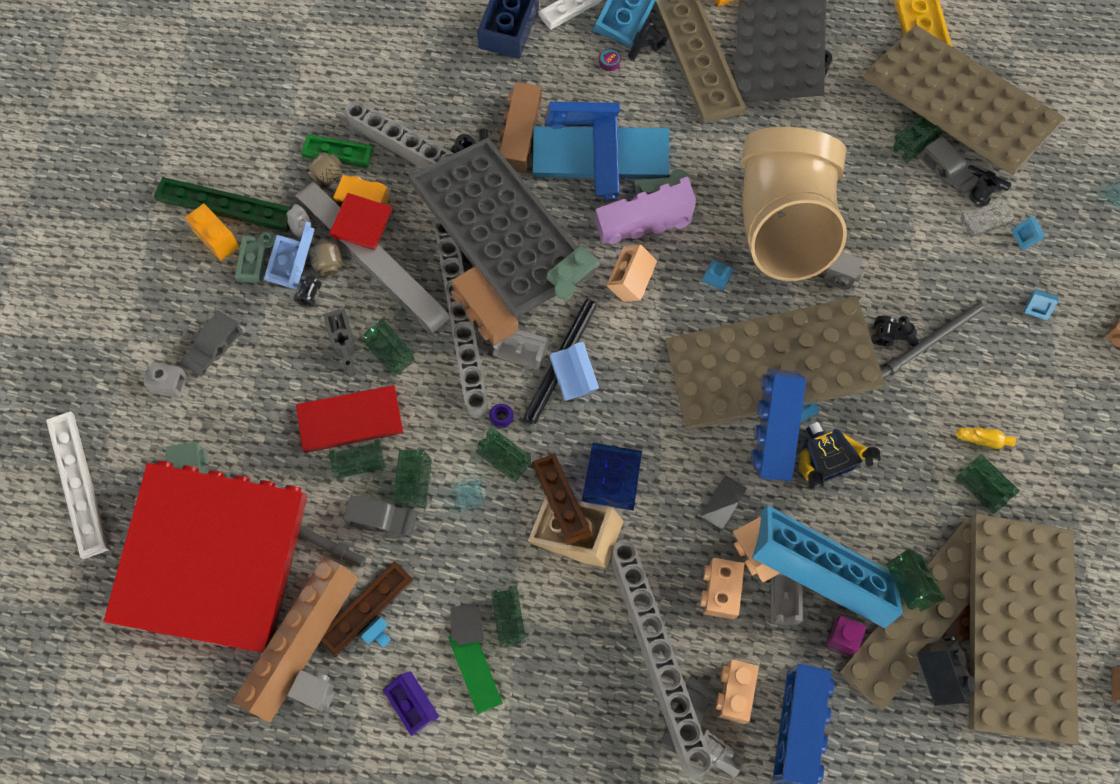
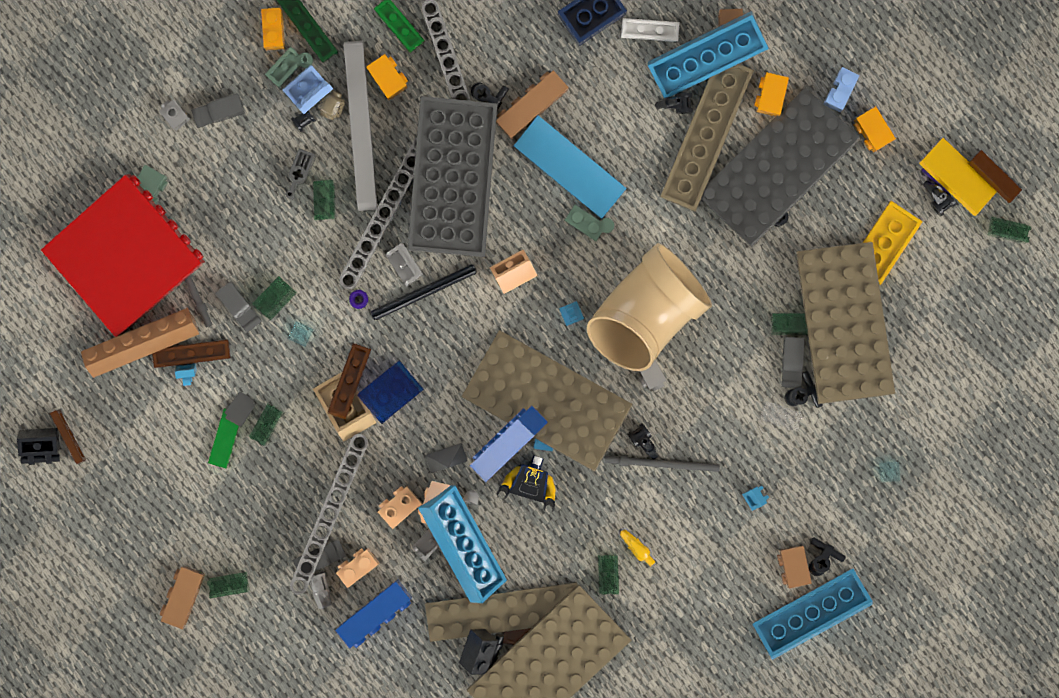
camera: 40 degrees right, 20 degrees up
white tile [46,411,109,559] -> none
light grey hinge [287,204,313,240] -> none
light grey brick [287,670,335,712] -> none
red tile [296,385,404,453] -> none
dark tan head [307,152,342,187] -> none
red tile [329,193,392,250] -> none
clear green hinge [329,439,386,479] -> none
dark purple slope [383,671,439,736] -> none
medium nougat brick [451,266,518,346] -> none
clear green hinge [476,426,531,483] -> none
blue piece [544,101,620,202] -> none
sand green hinge [546,245,599,300] -> none
light blue panel [550,342,599,401] -> none
lavender wedge [595,176,696,244] -> none
magenta tile [599,48,621,71] -> none
magenta brick [825,616,866,656] -> none
clear green hinge [886,549,945,611] -> none
dark azure tile [1011,217,1045,249] -> none

